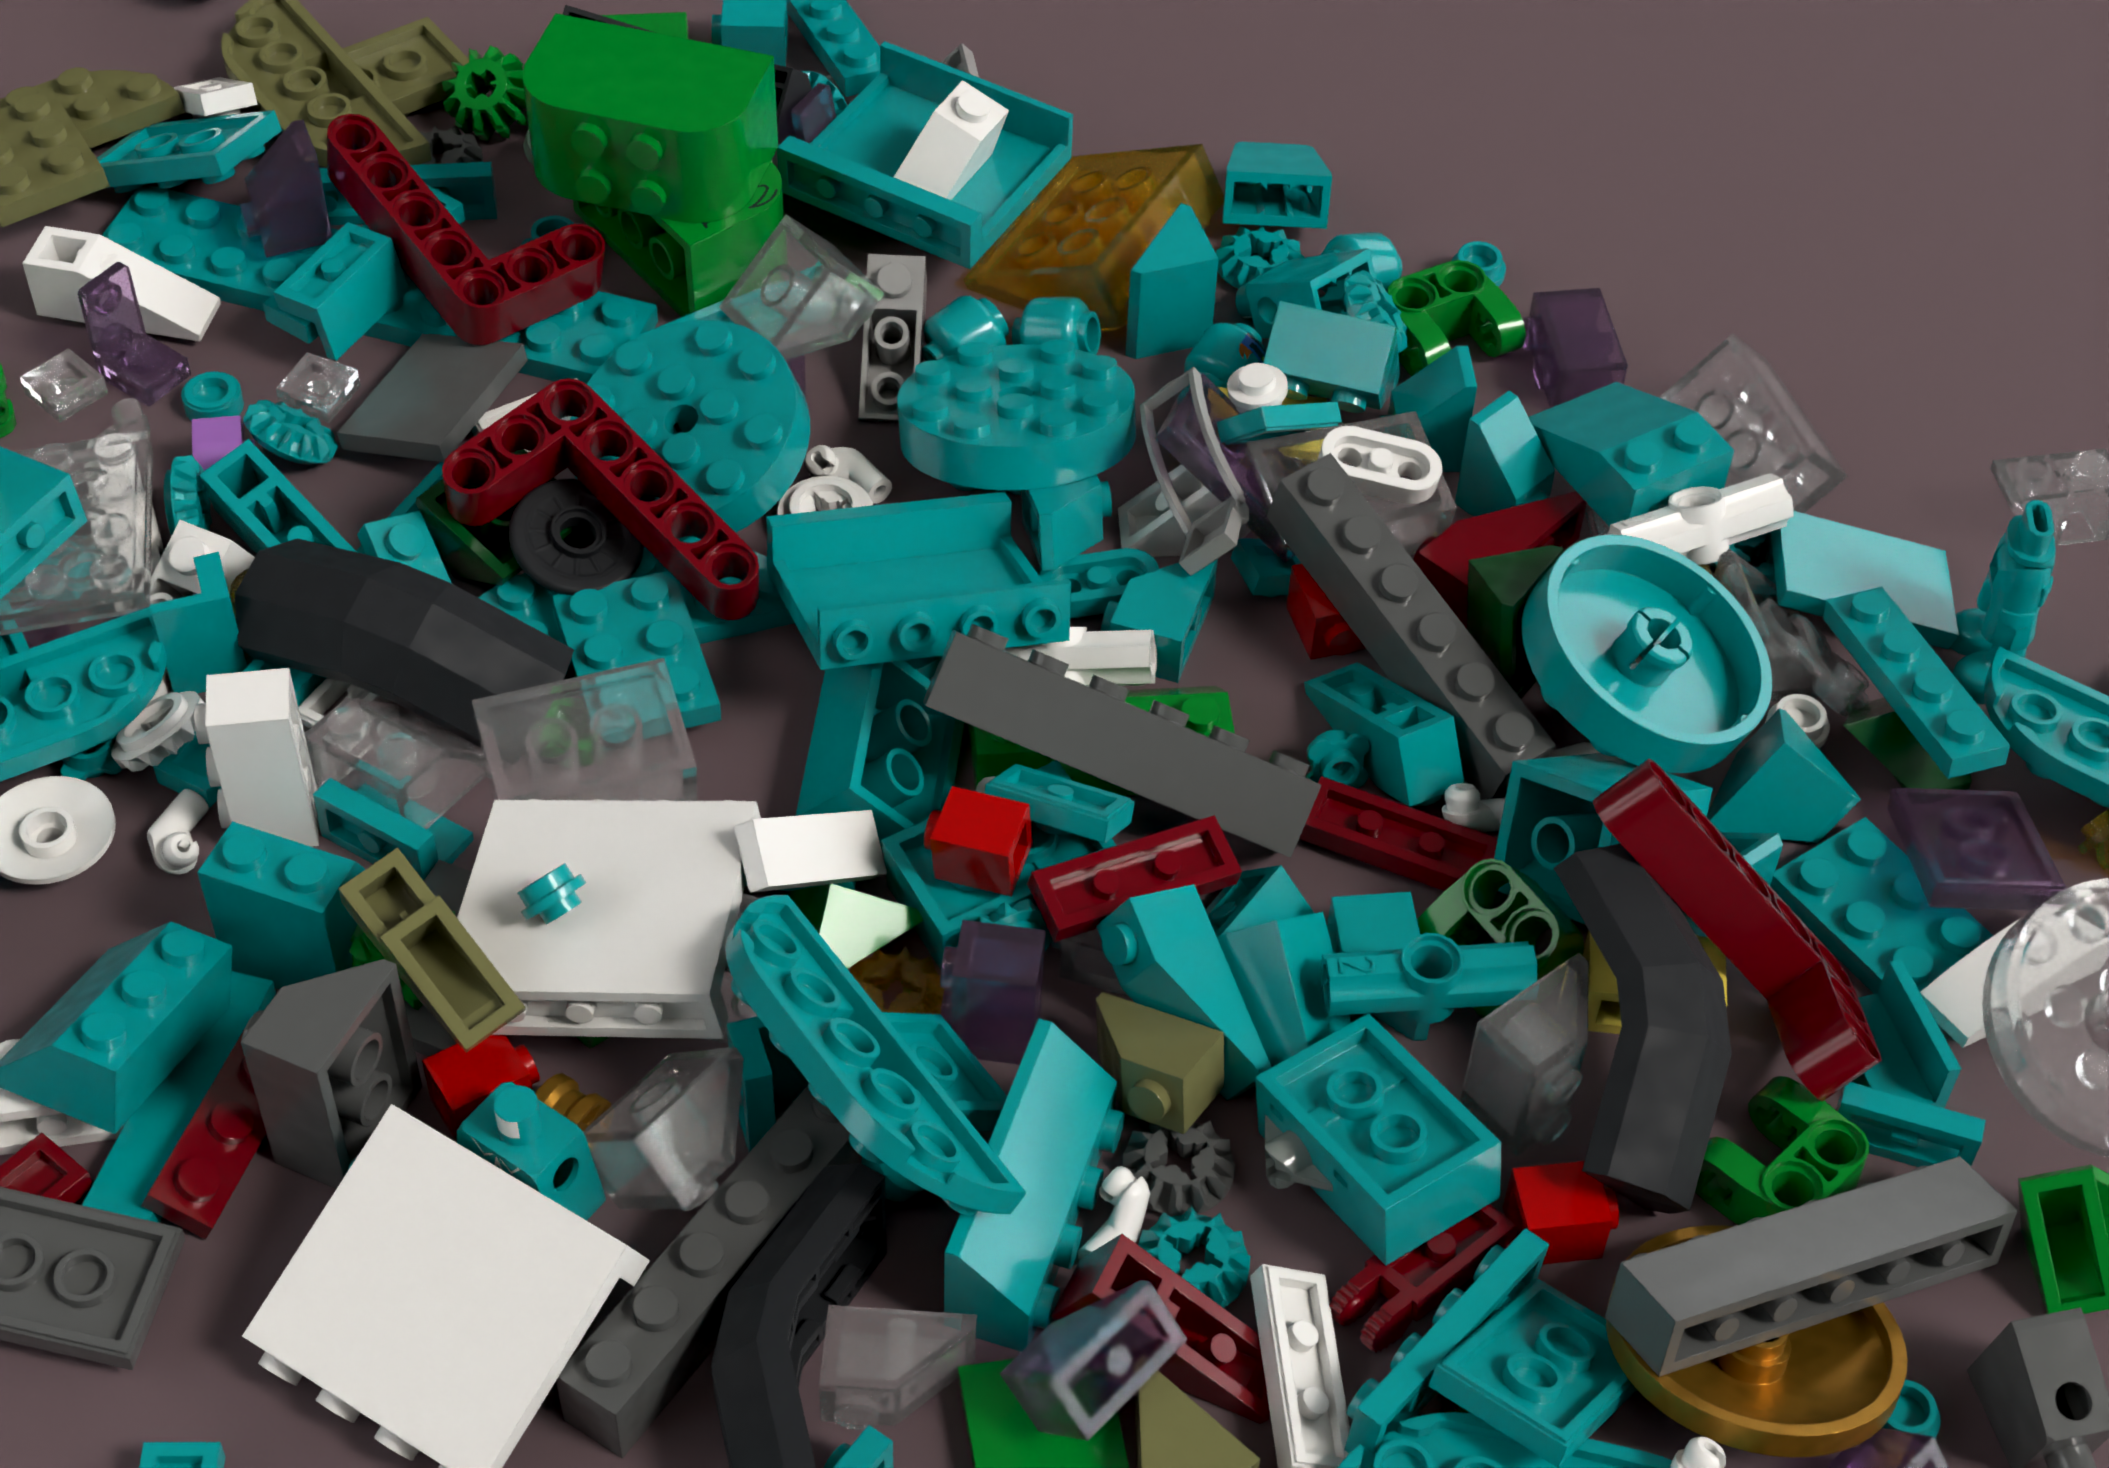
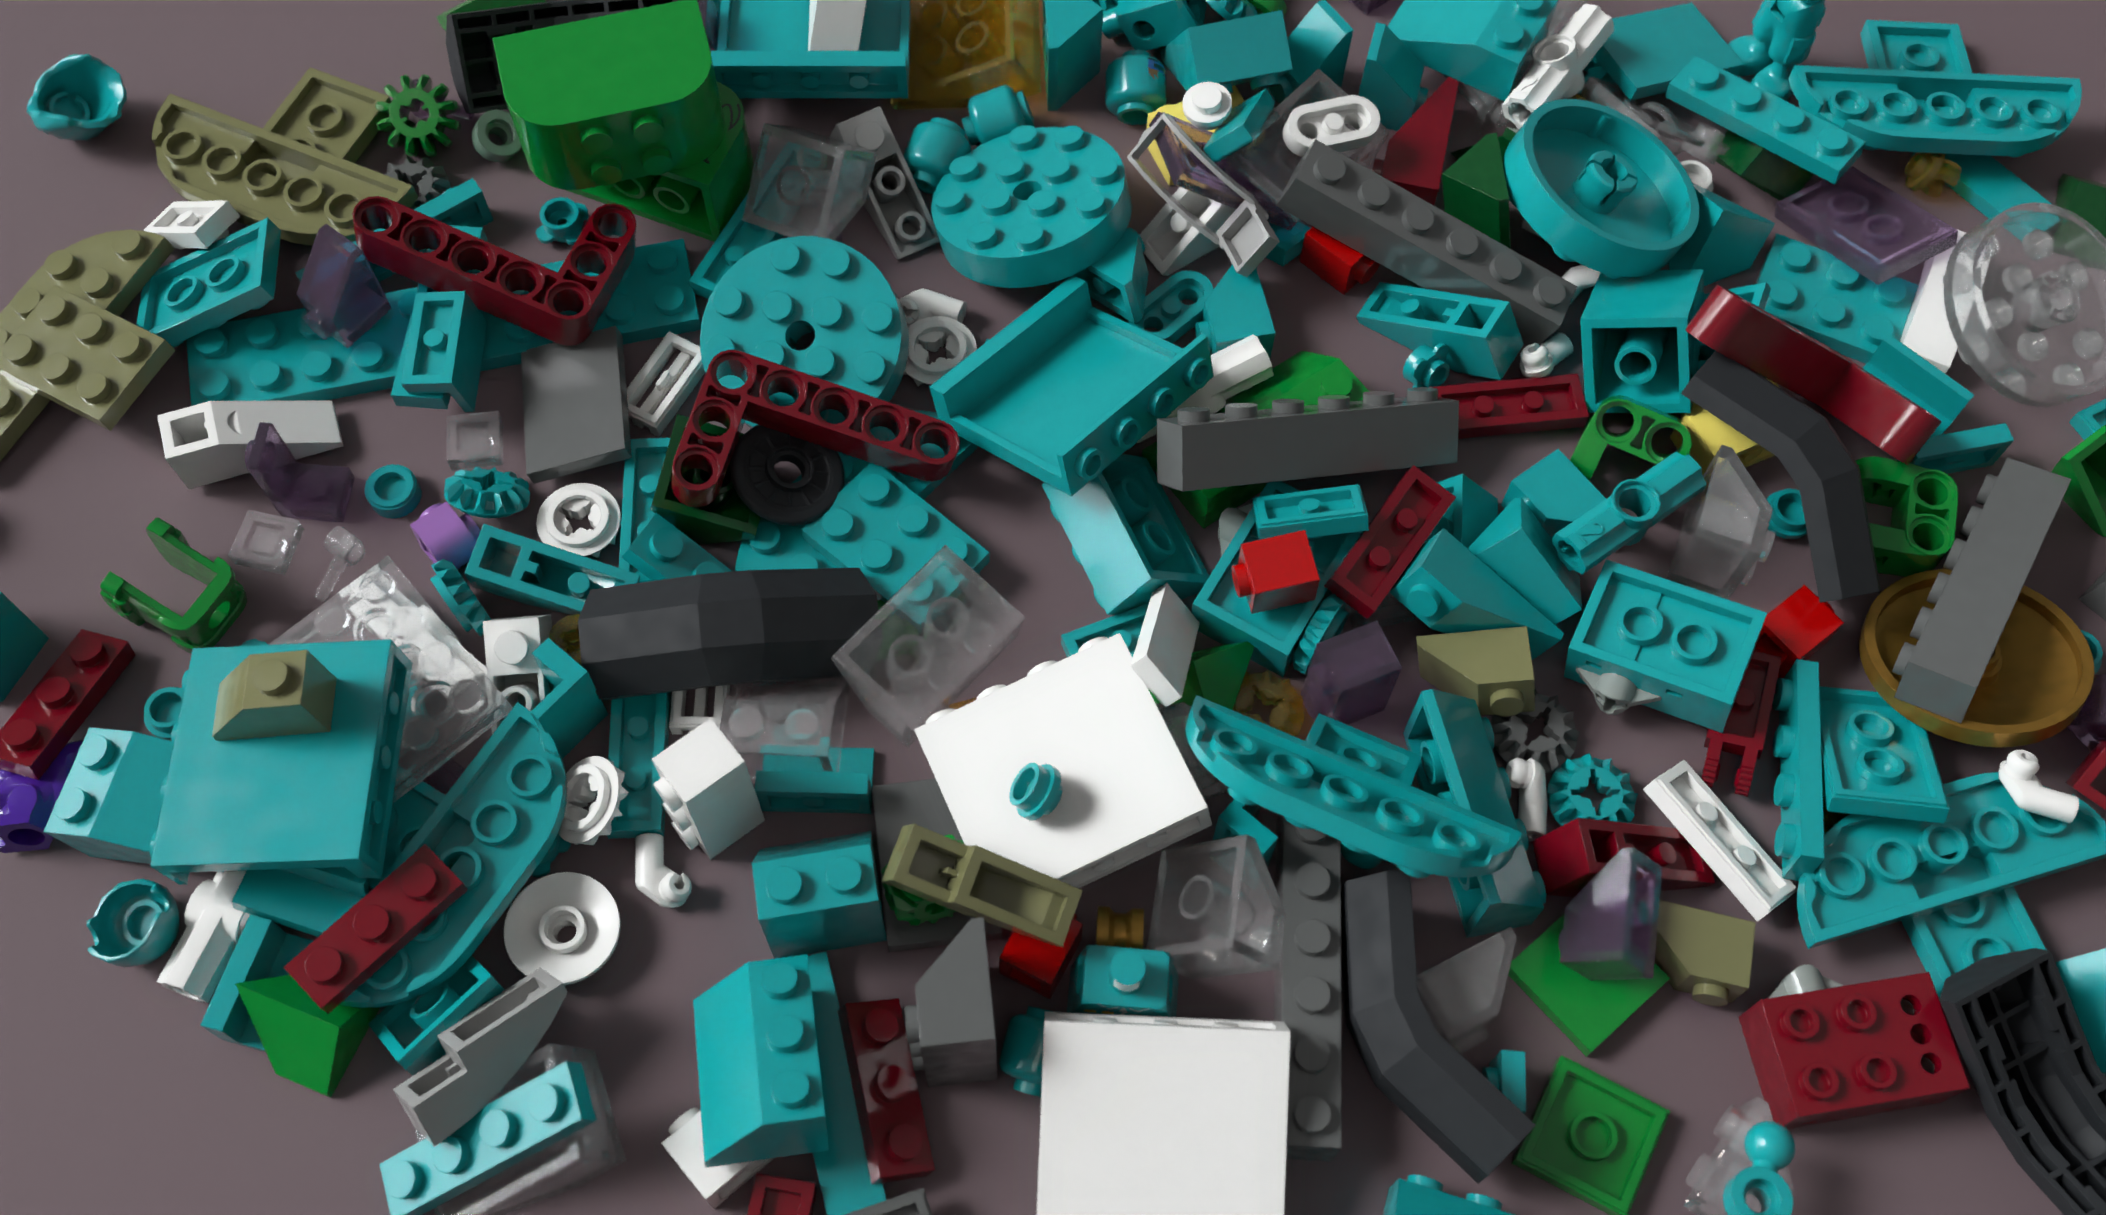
camera: 30 degrees left, 15 degrees up
none -> white gear [536,483,621,558]

